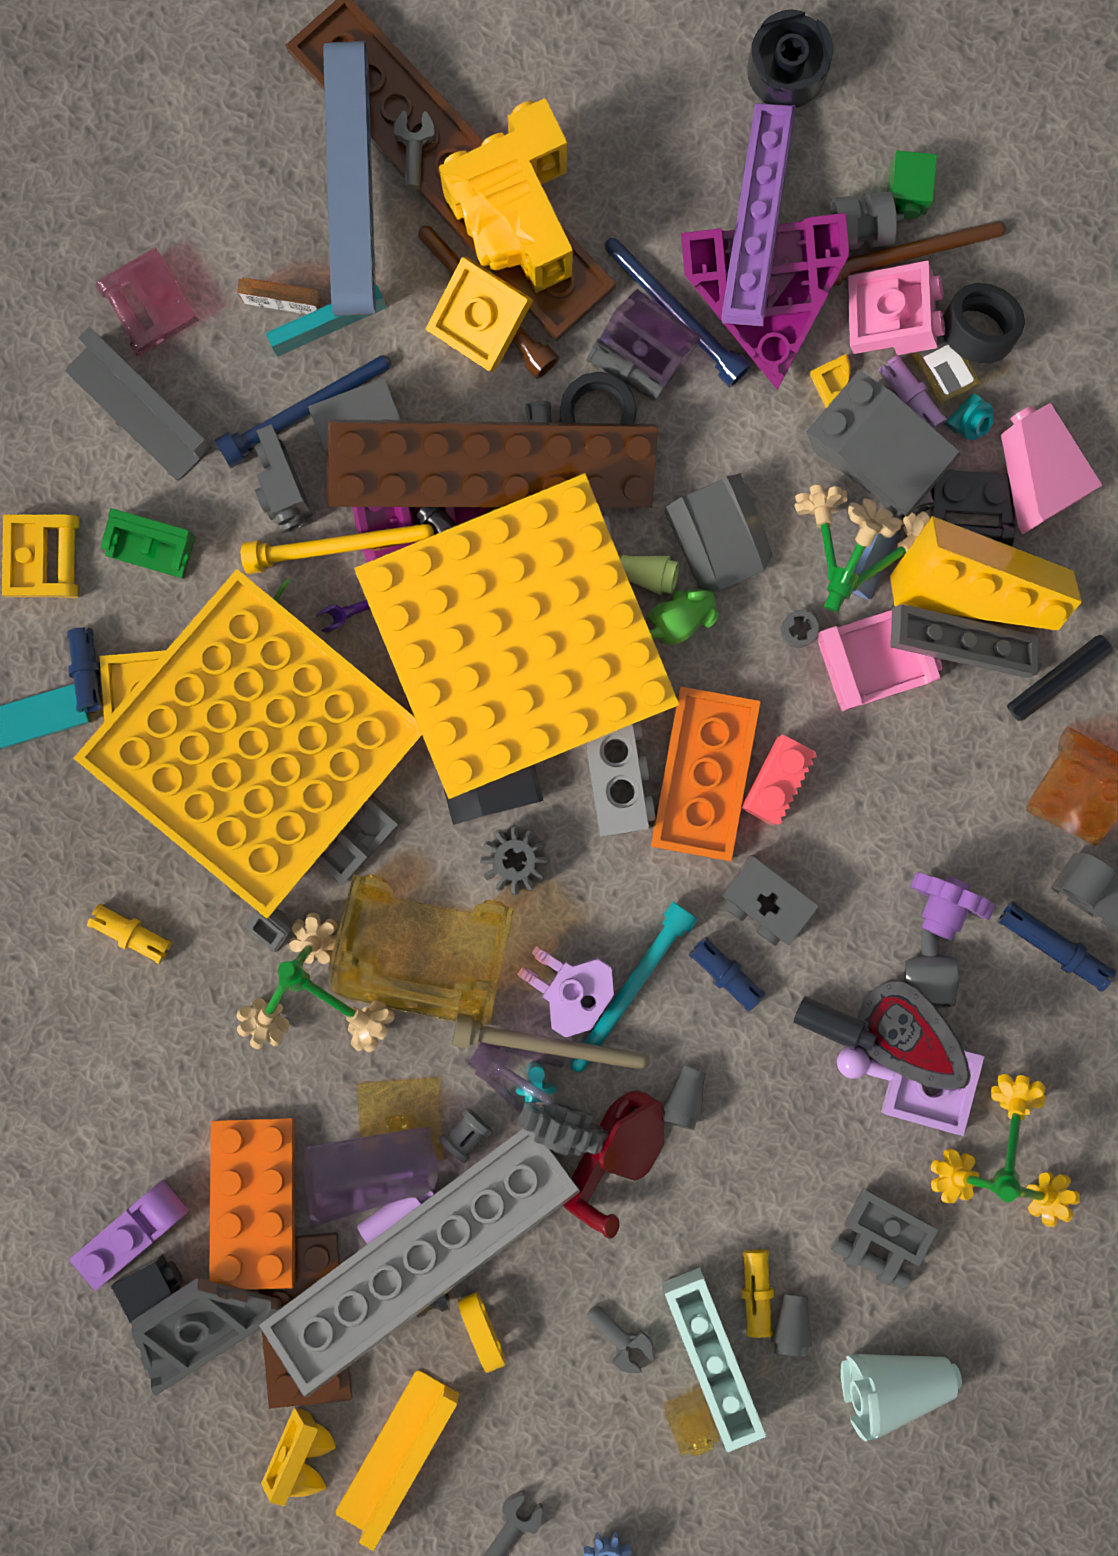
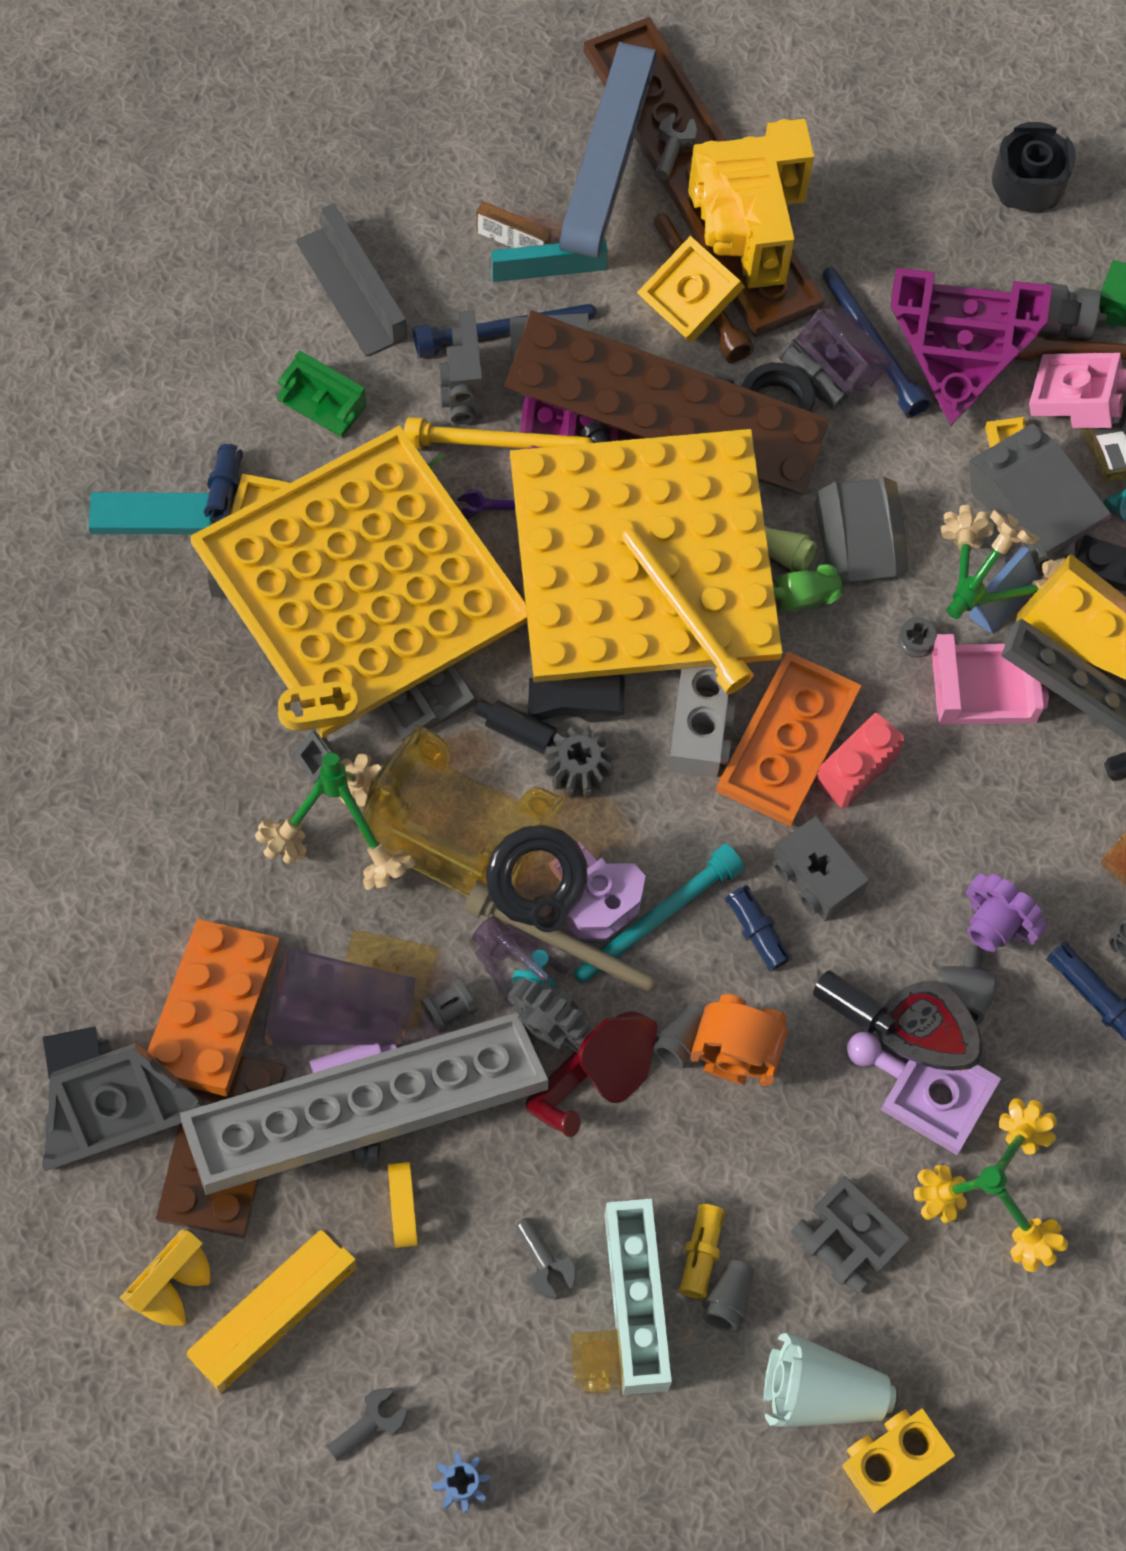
camera: 10 degrees right, 20 degrees down
yellow plate [2,515,79,598] -> none
medium lavender plate [69,1179,190,1291] -> none
yellow pin [87,903,172,965] -> none
clear pink plate [95,247,199,356] -> none
medium lavender tile [721,103,795,326] -> none
lavender pin [879,355,947,430] -> none
none -> yellow beam [278,681,358,731]
none -> black cylinder [475,699,558,755]
none -> black piece [486,825,588,932]
none -> yellow piece [622,528,754,695]
none -> orange brick [690,994,788,1086]
none -> yellow brick [842,1408,955,1513]

